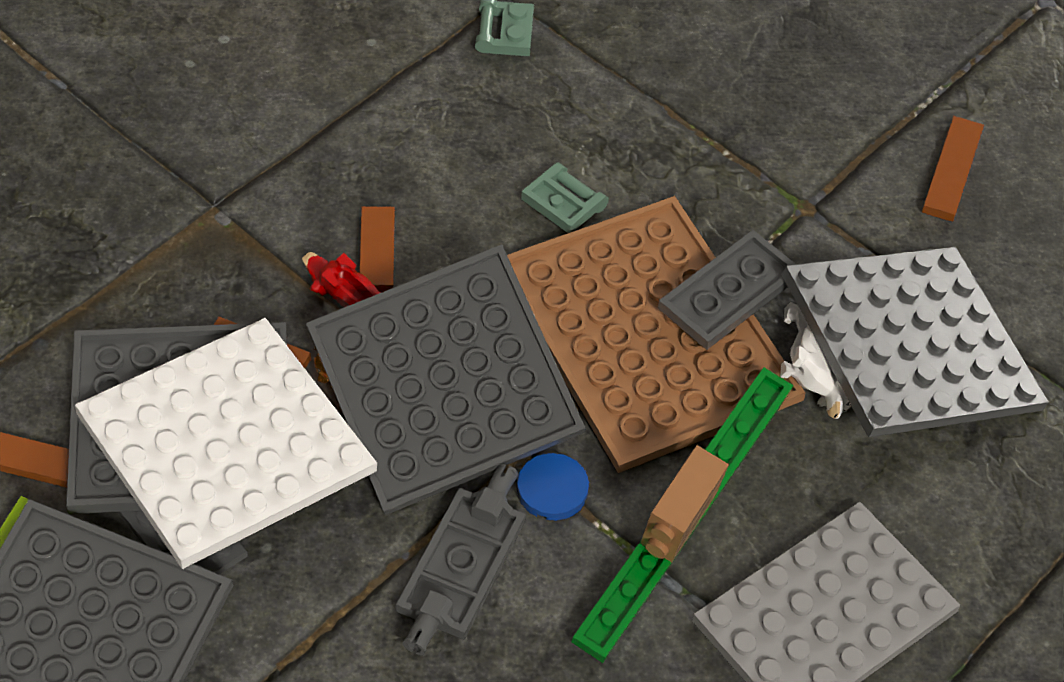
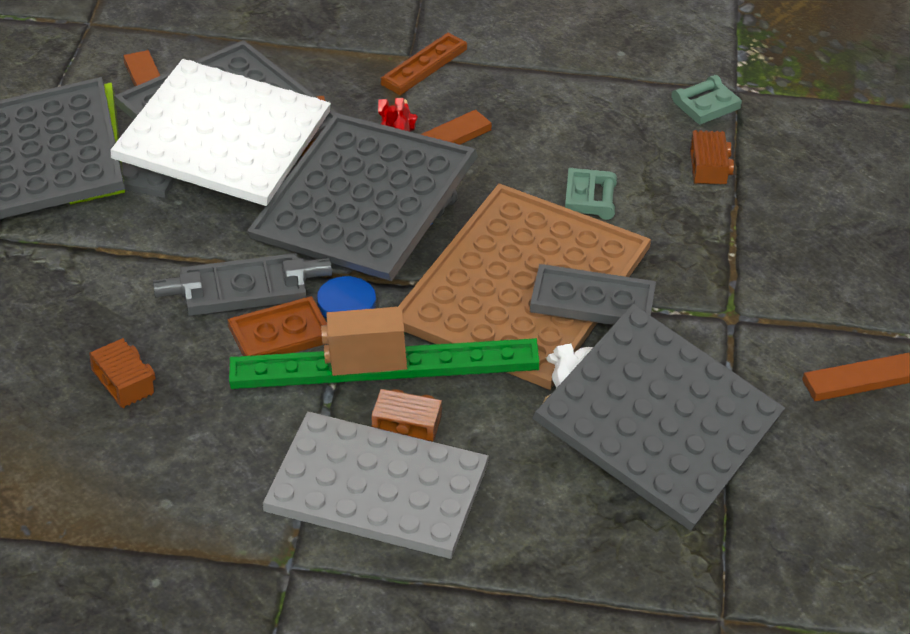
camera: 55 degrees right, 10 degrees down
none -> dark orange tile [228,296,327,356]
none -> brick [372,389,442,442]
none -> dark orange tile [381,33,467,95]
none -> dark orange brick [690,130,734,184]

